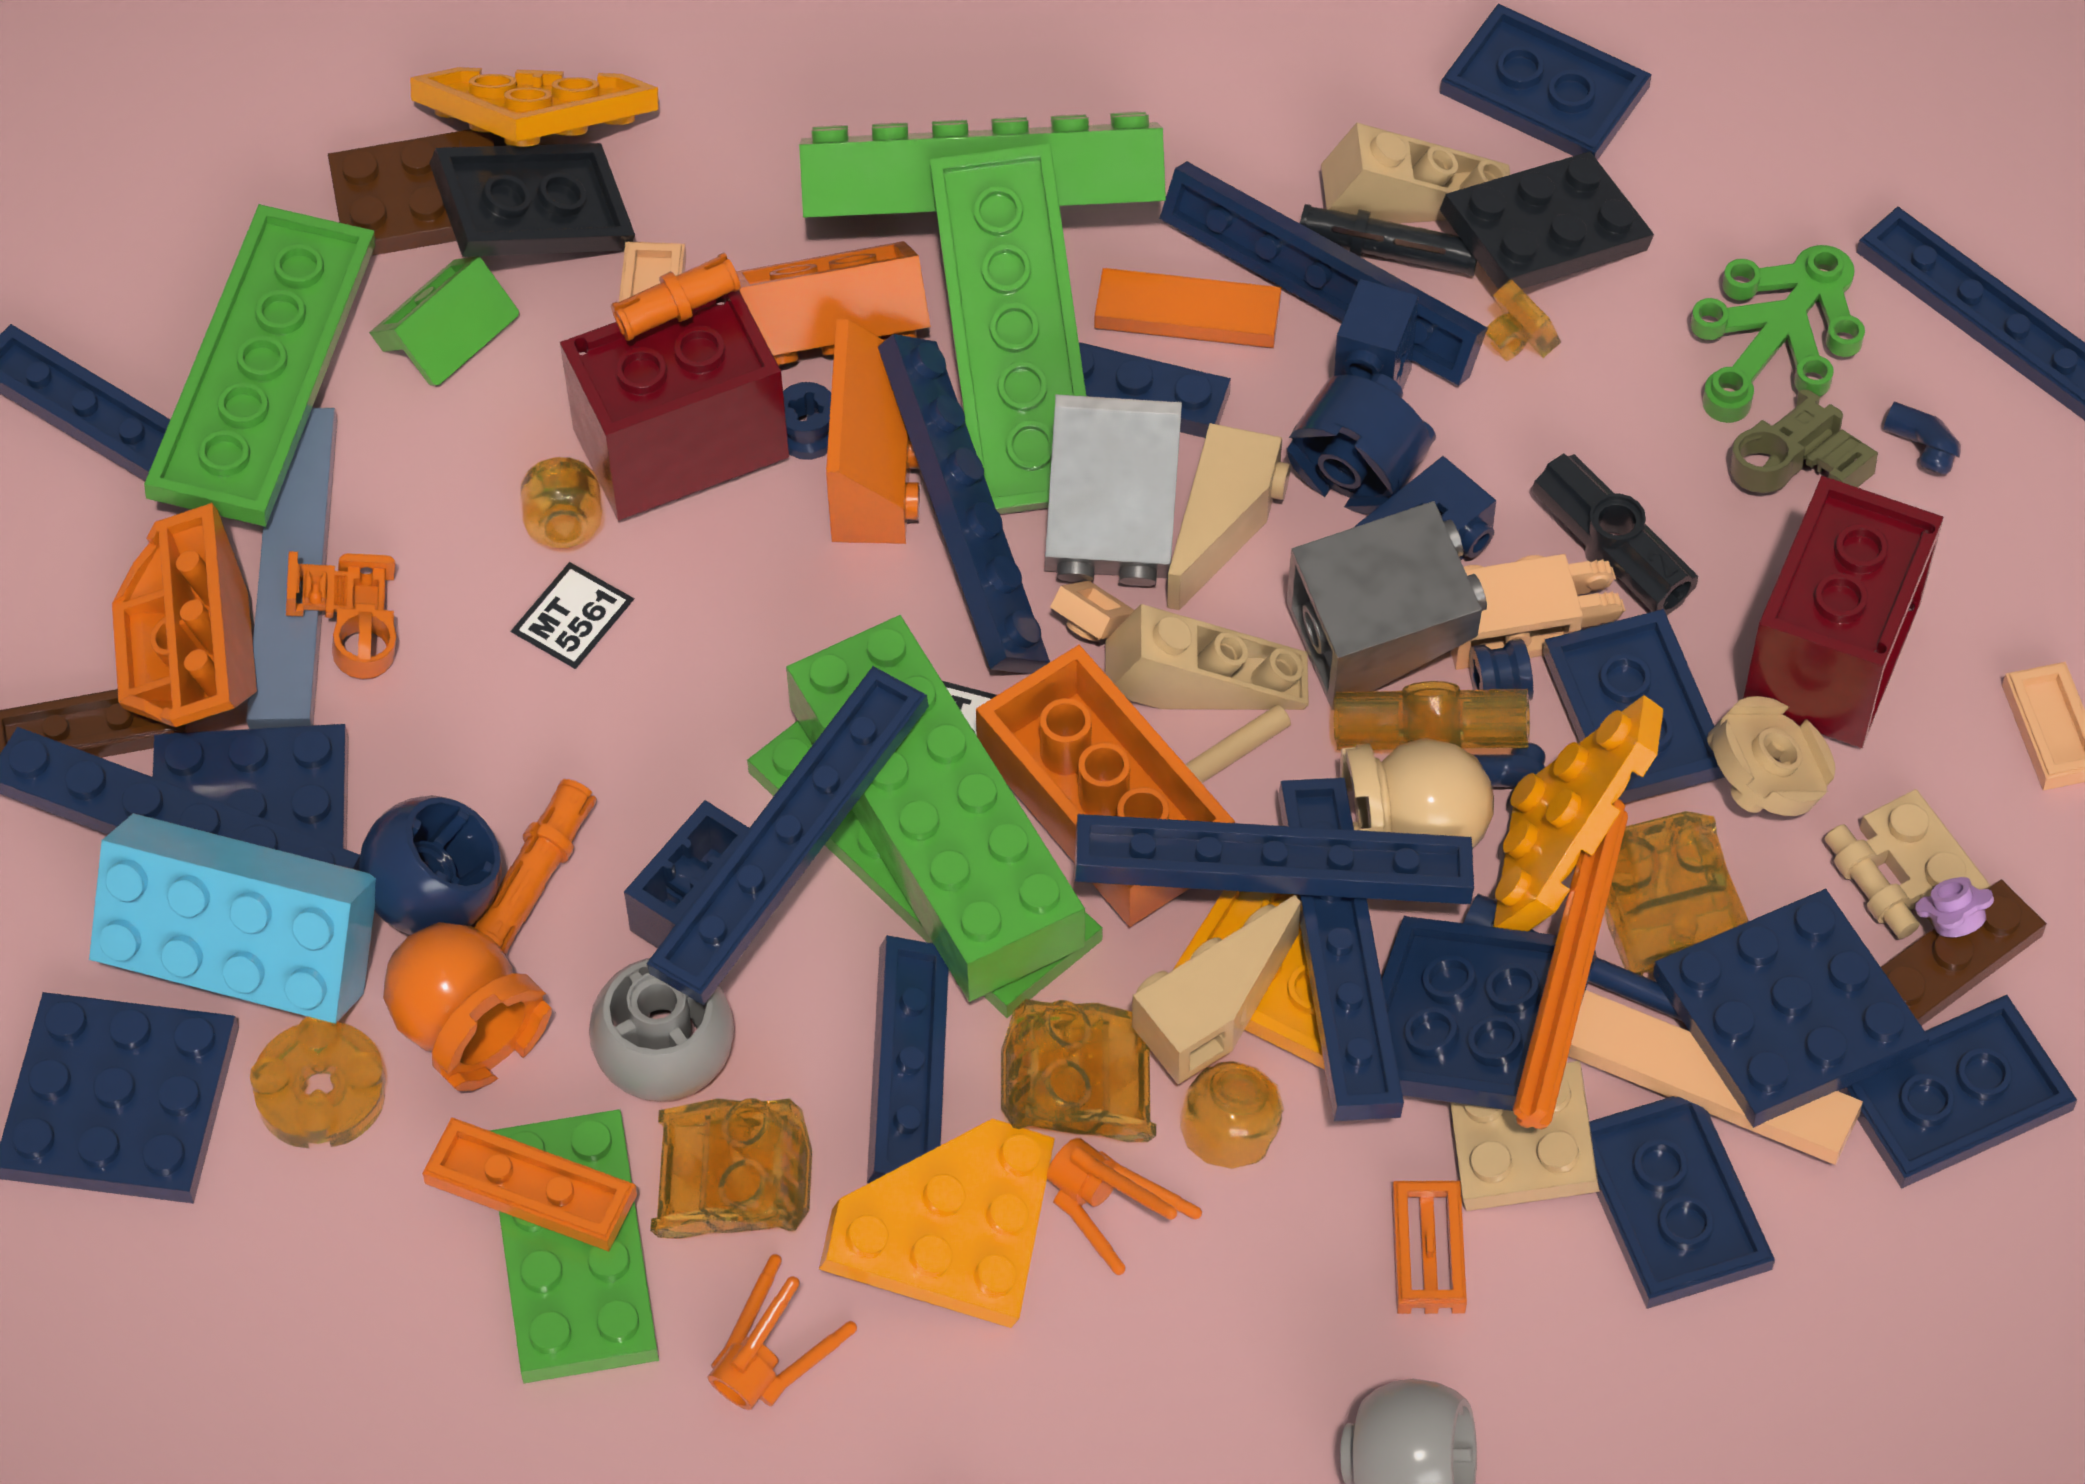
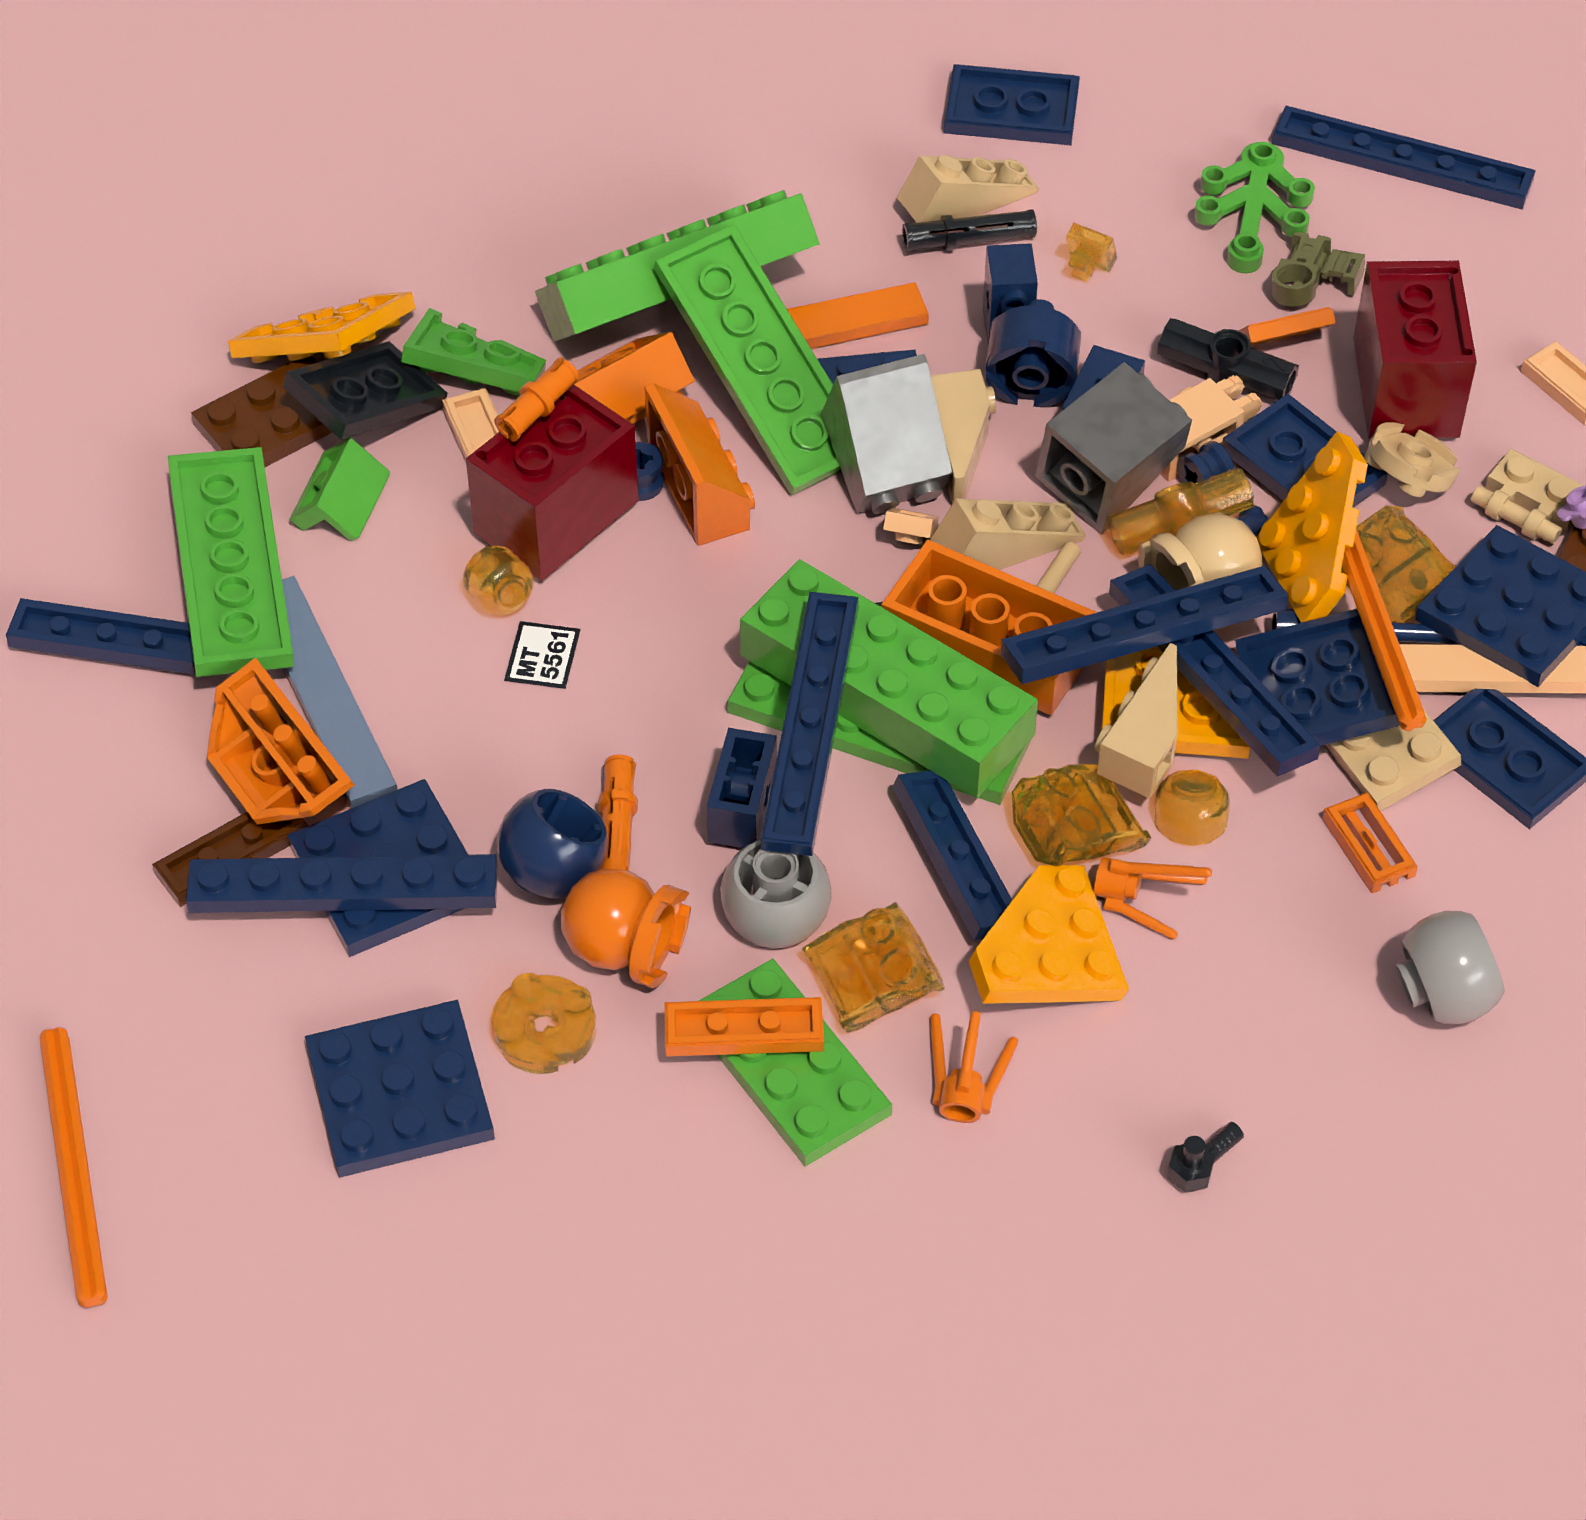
camera: 25 degrees left, 5 degrees down
medium azure brick [89,813,376,1024] -> none
orange piece [286,551,397,679] -> none
dark blue plate [878,334,1050,674] -> none
dark blue plate [1159,161,1488,386] -> none
black plate [1440,151,1654,295] -> none
dark blue arm [1883,401,1961,475] -> none
none -> bright green wing [401,308,547,395]
none -> orange tile [1238,307,1336,347]

